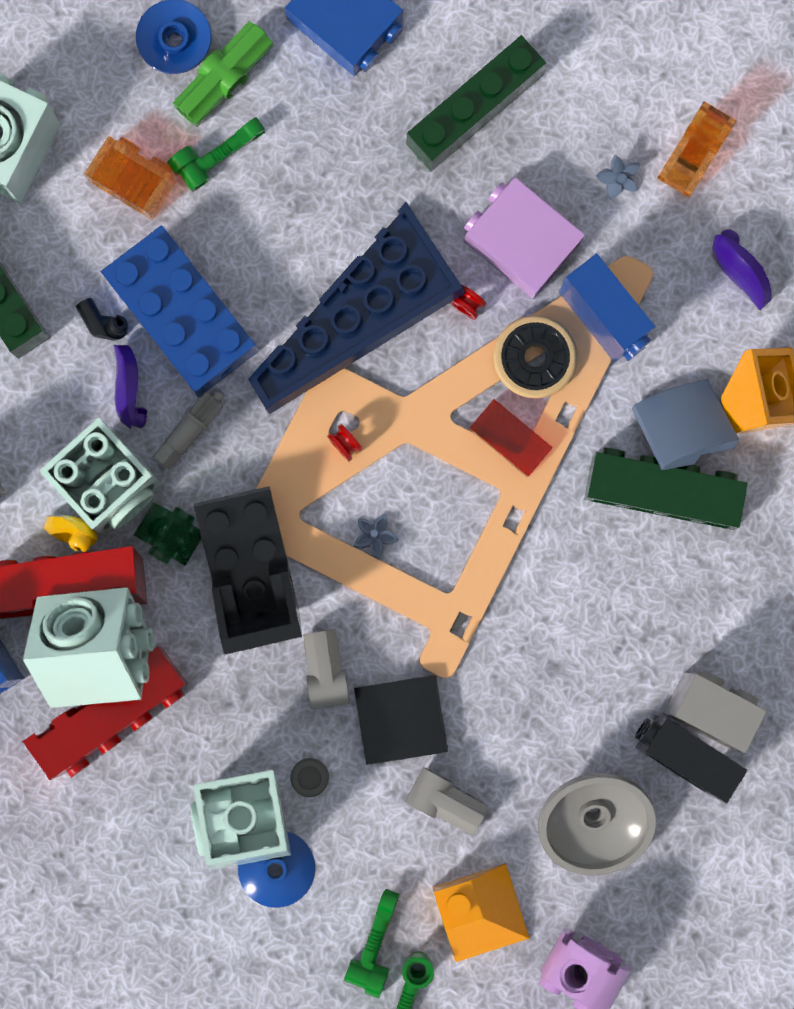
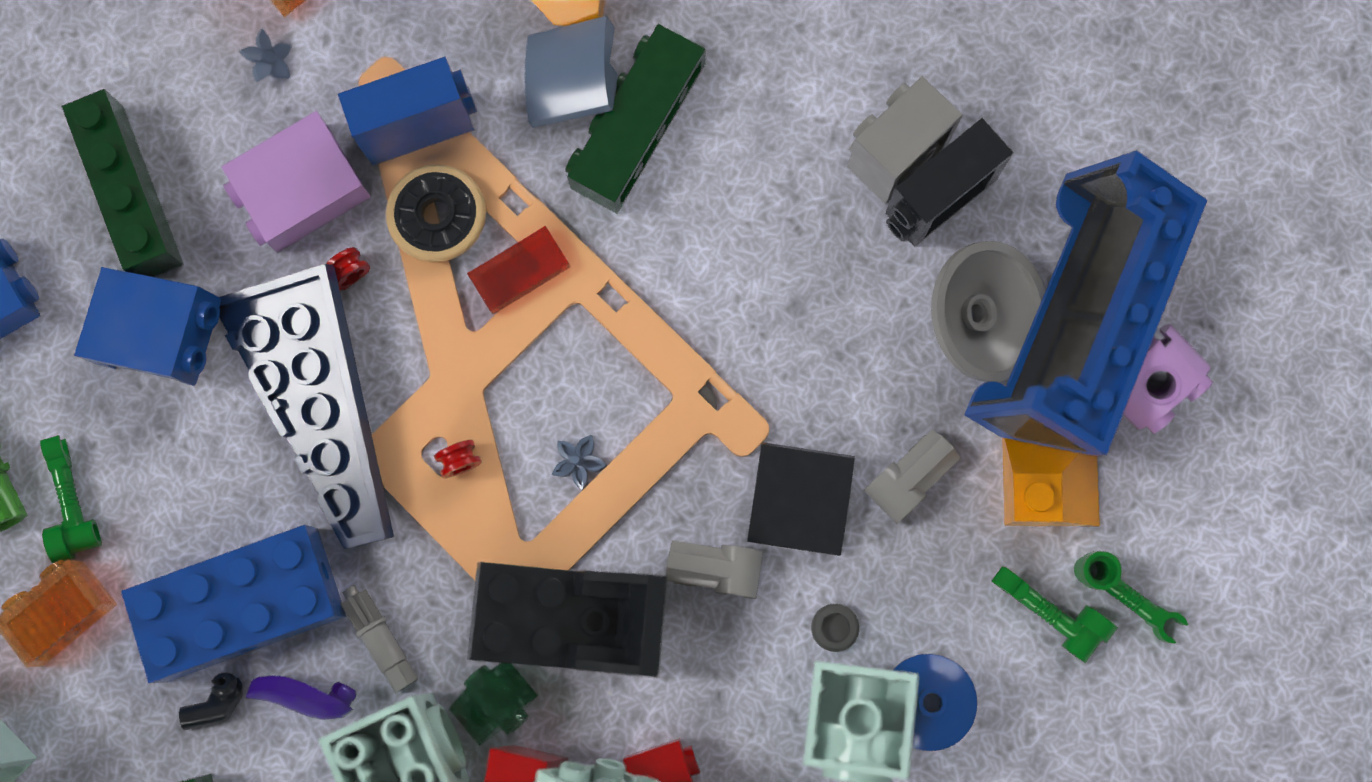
camera: 60 degrees left, 5 degrees down
none -> blue panel [74,267,221,386]
none -> blue windscreen [964,150,1208,456]

